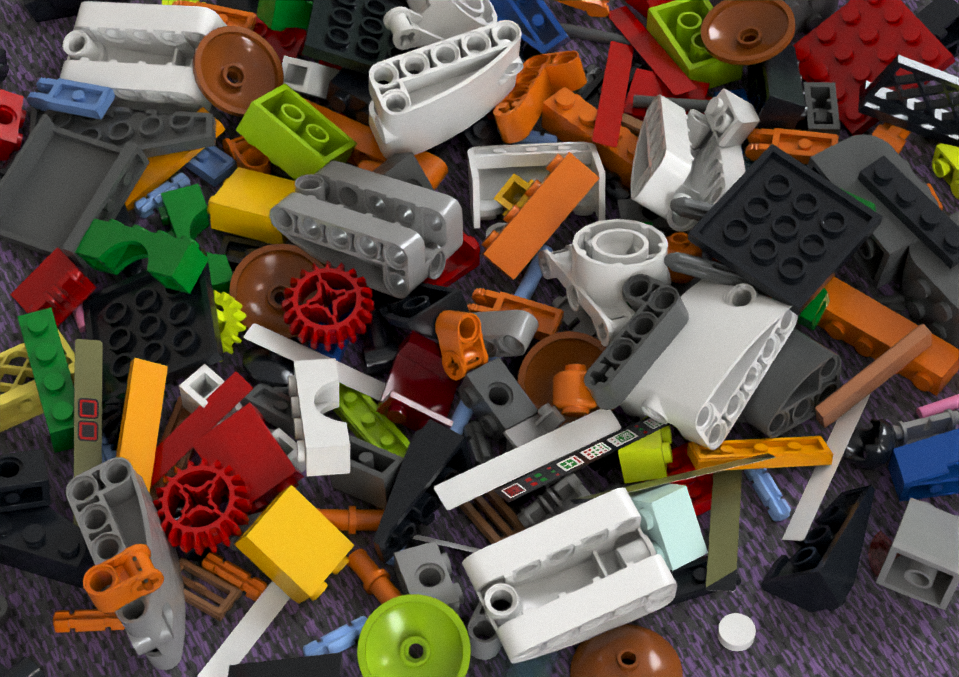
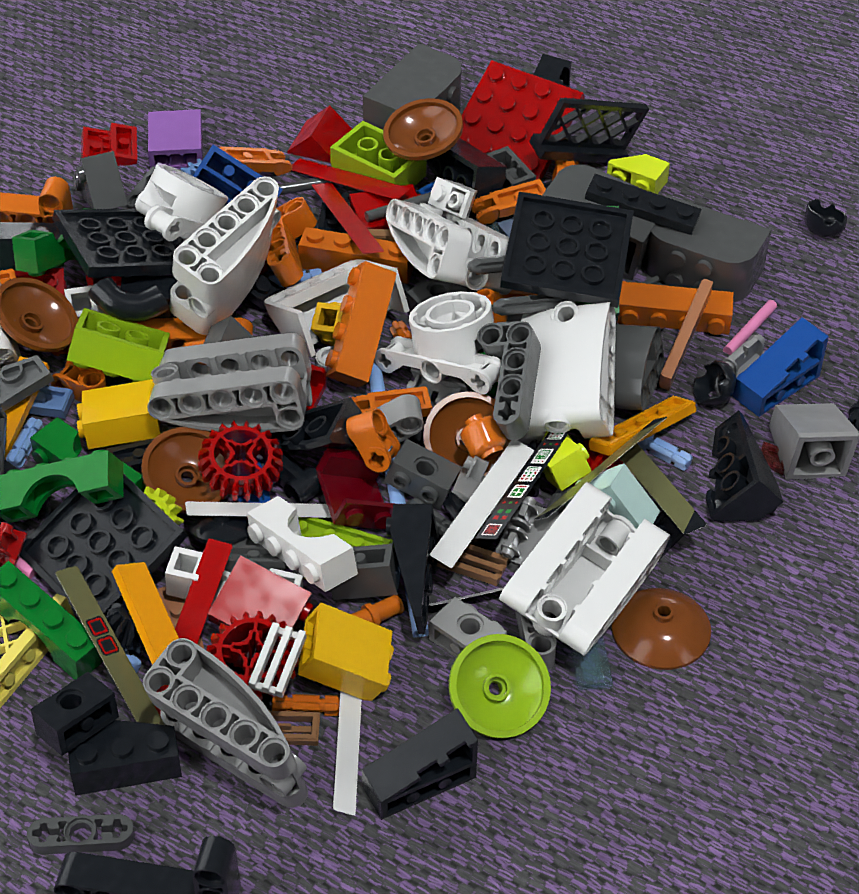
camera: 30 degrees left, 5 degrees down
orange axle [53,609,125,633] -> none
orange piece [83,544,164,613] -> none
light blue axle [303,616,367,657] -> none
orange pin [347,548,402,604] -> none
white tile [717,613,756,651] -> none
white sticker [782,393,871,541] -> none
none -> black cylinder [88,277,170,322]
none -> white tile [248,622,306,698]

